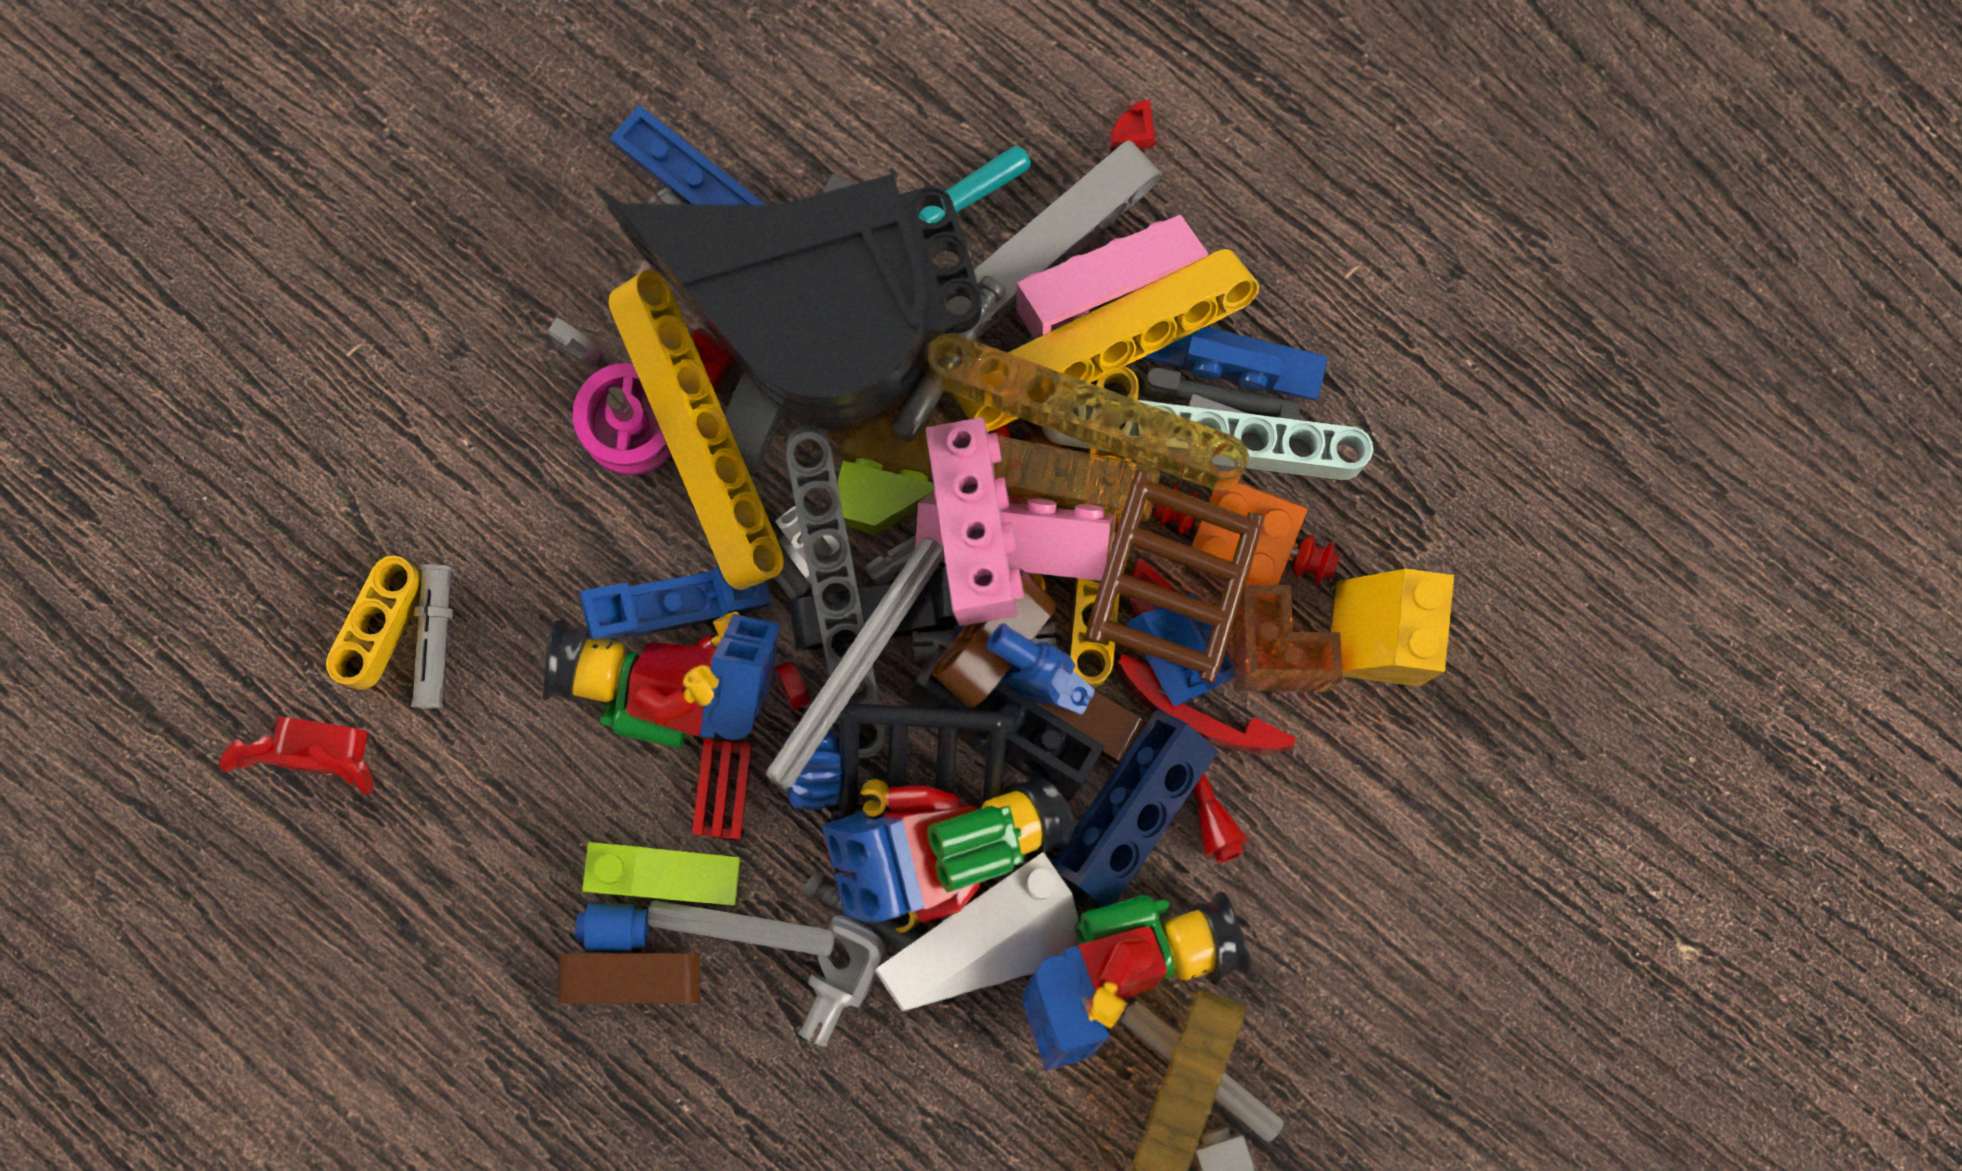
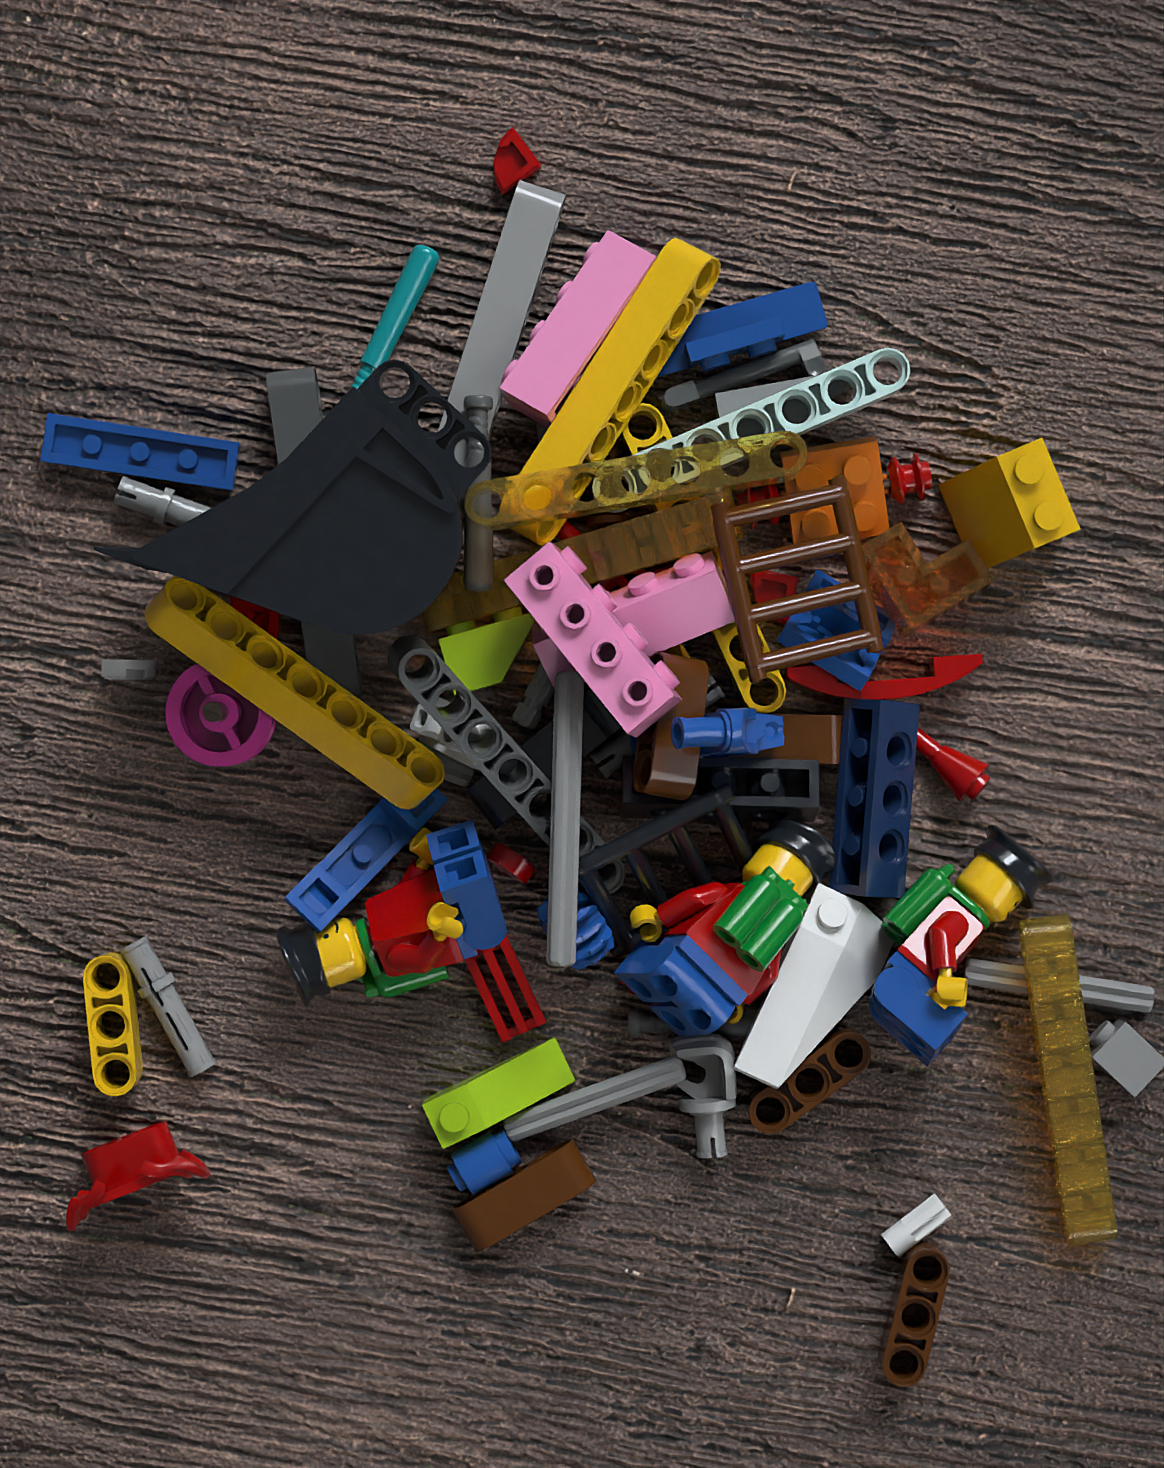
camera: 30 degrees left, 10 degrees up
none -> reddish brown beam [746,1028,871,1134]

